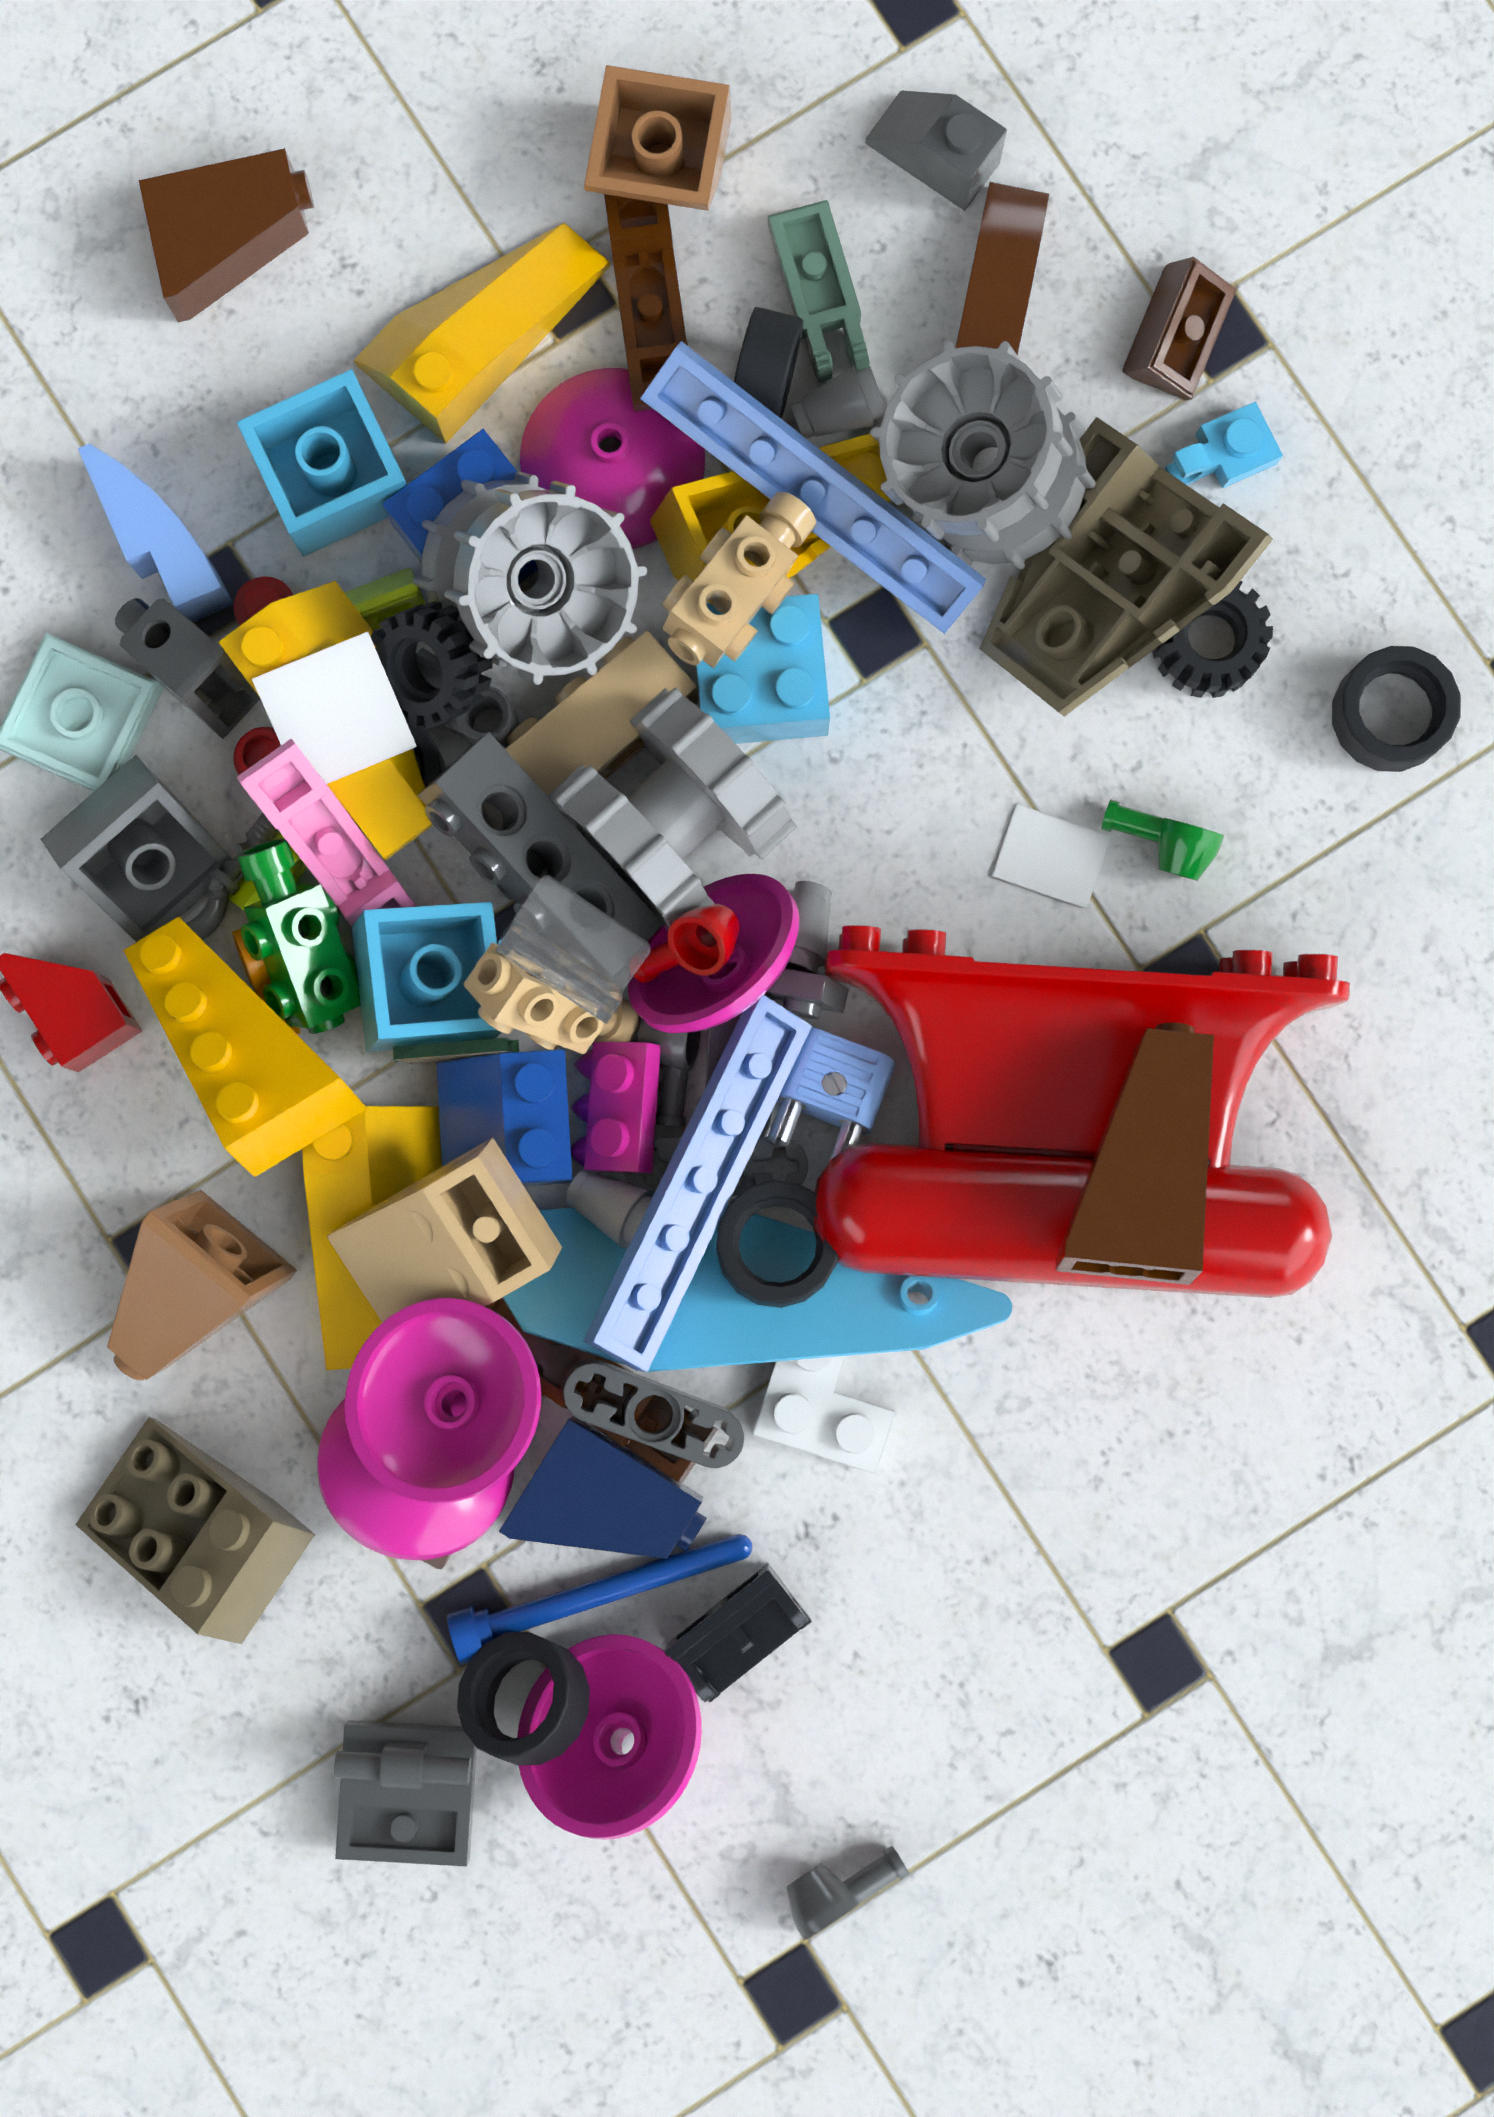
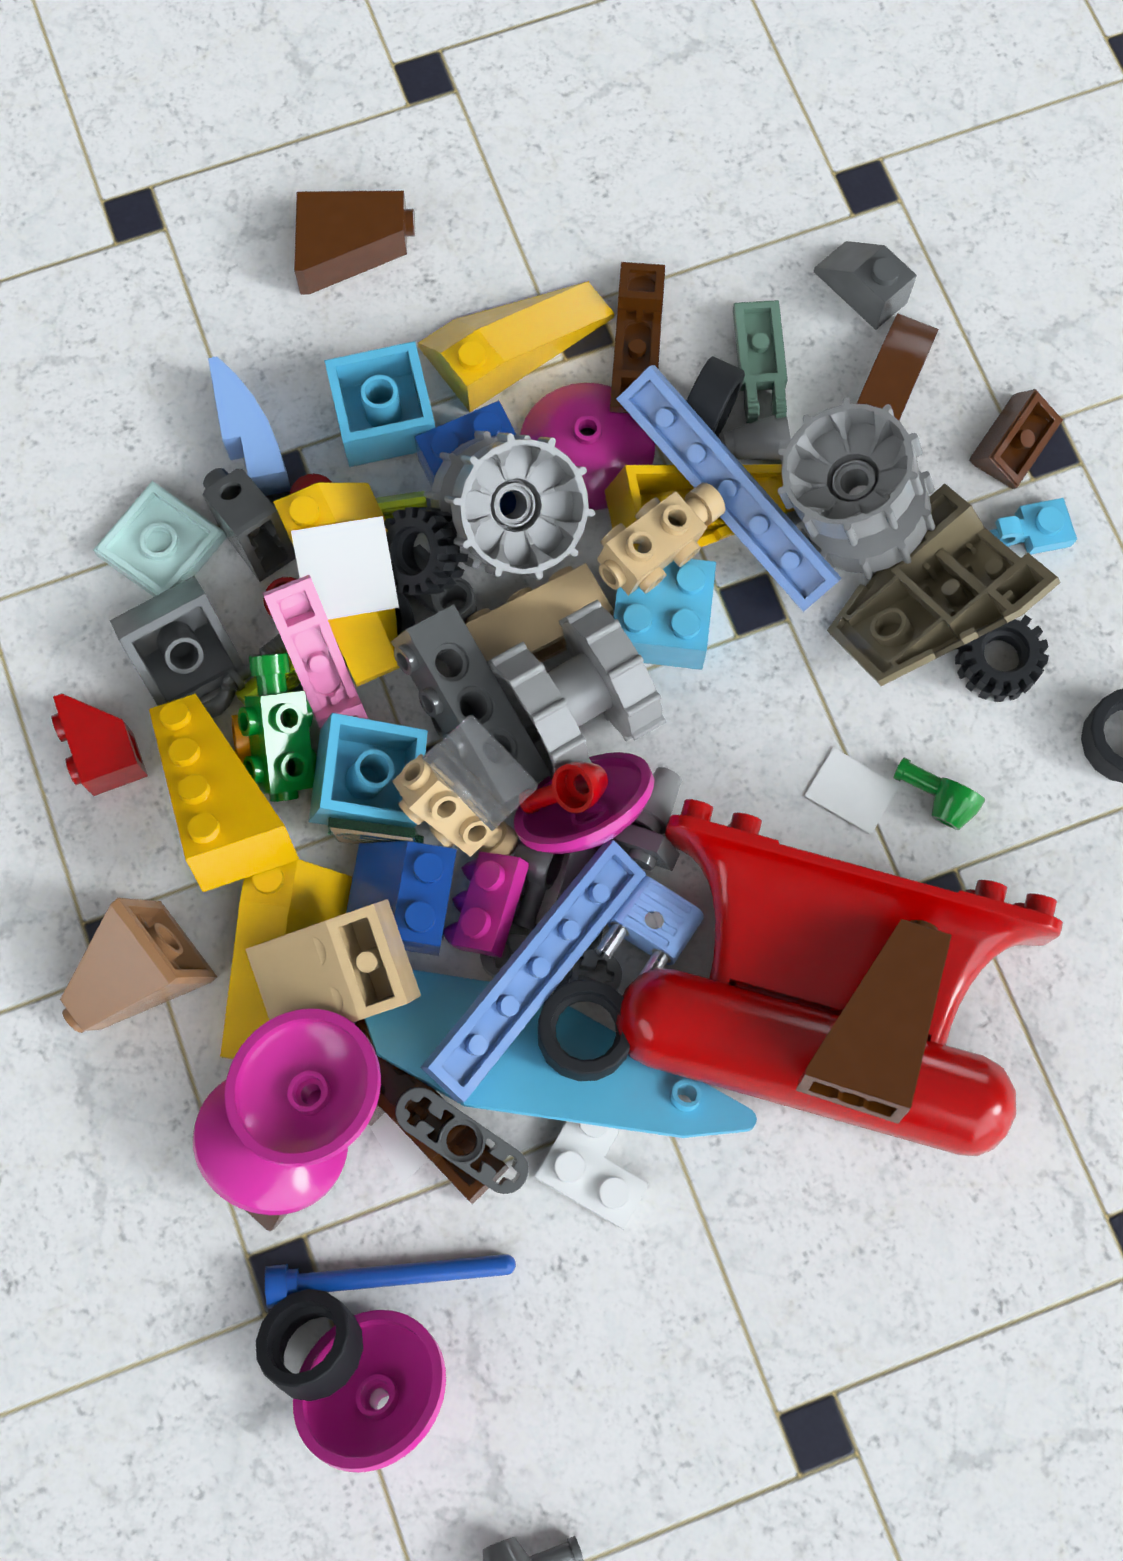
camera: 10 degrees right, 10 degrees down
dark tan slope [75,1417,316,1644] -> none
dark grey plate [334,1720,477,1867] -> none
dark blue slope [499,1416,707,1559] -> none
light grey cone [565,1170,654,1249] -> none
medium nougat slope [584,65,731,211] -> none
black hinge [664,1563,812,1703] -> none

